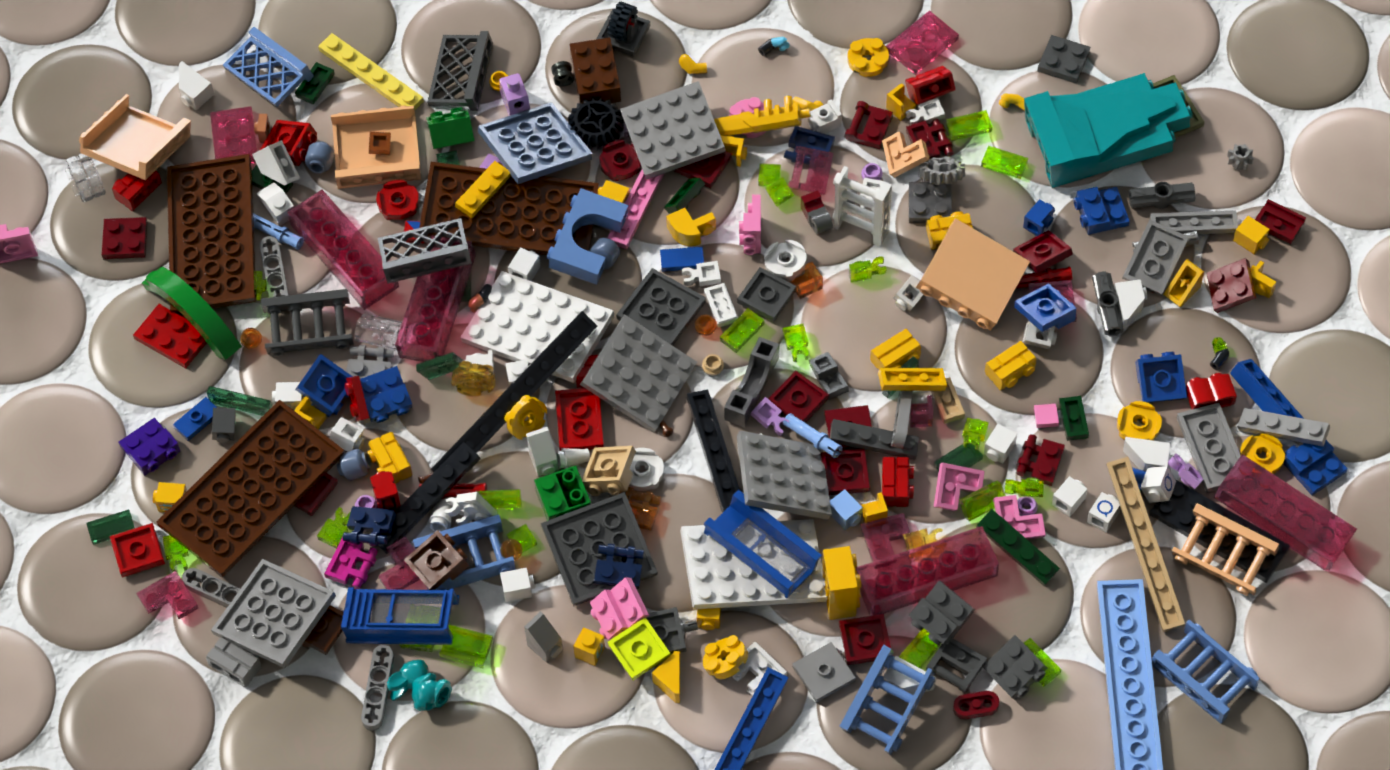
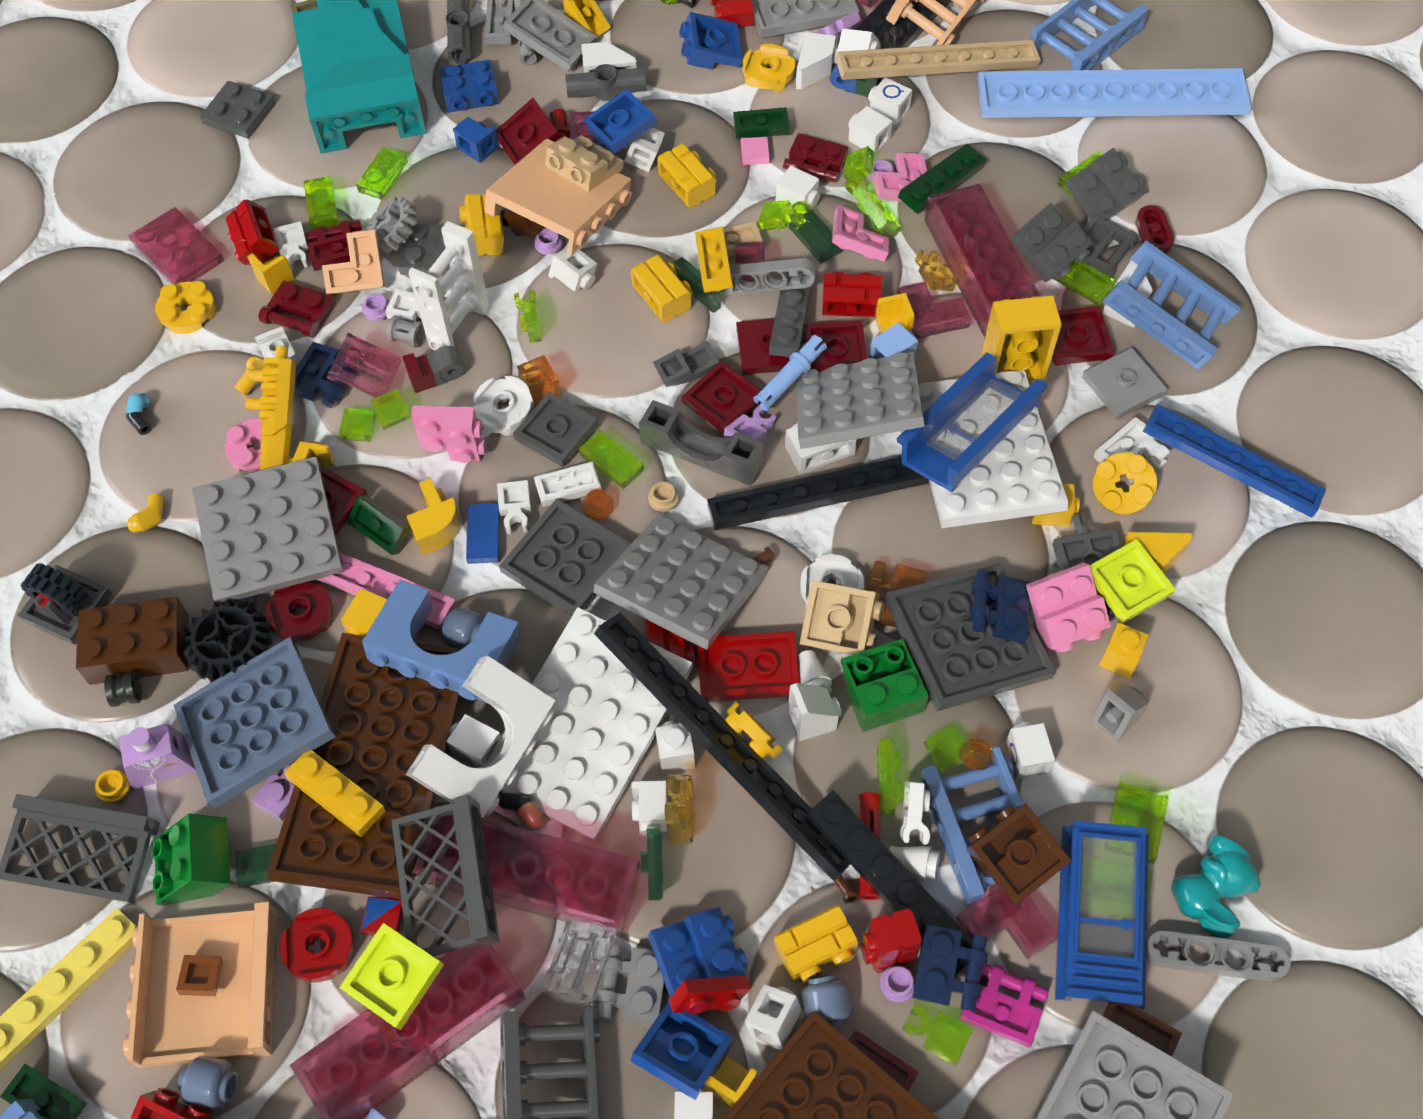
camera: 90 degrees left, 0 degrees up
clear neon green plate [782,324,809,362] -> none
yellow arm [999,93,1025,111] -> none
none -> neon yellow plate [339,923,444,1030]
none -> white arch [406,656,556,819]
none -> tan plate [545,135,624,192]

